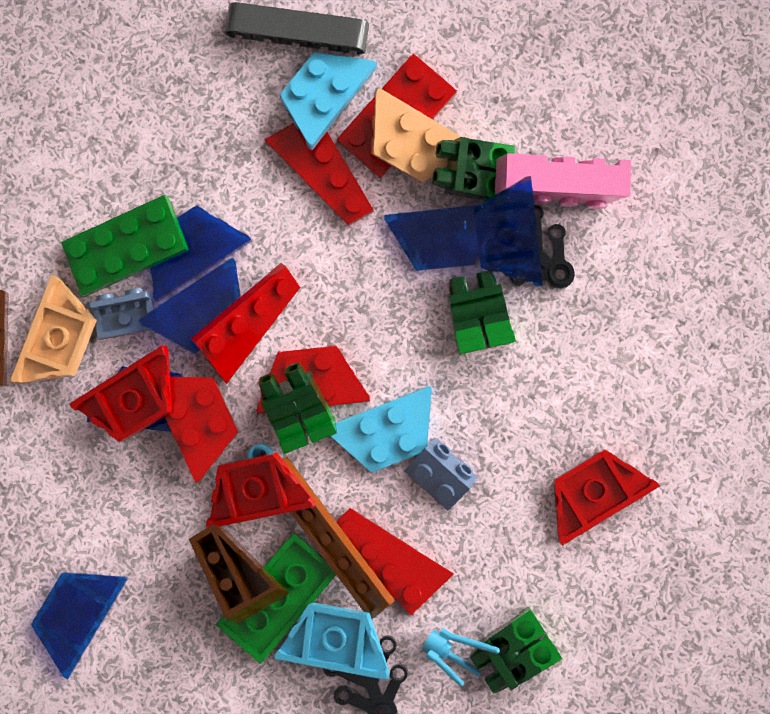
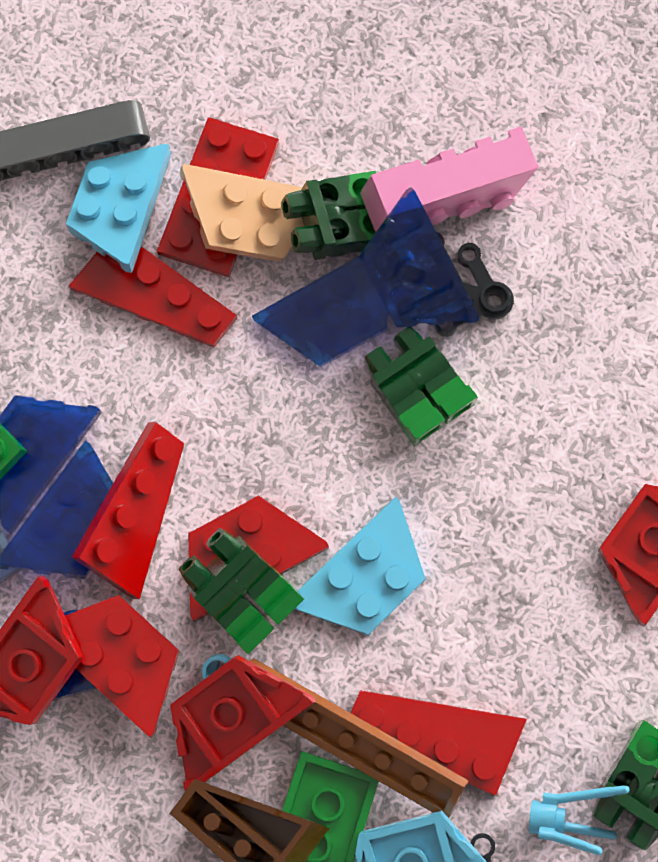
camera: 20 degrees left, 10 degrees down
sand blue bracket [404,438,477,511] -> none

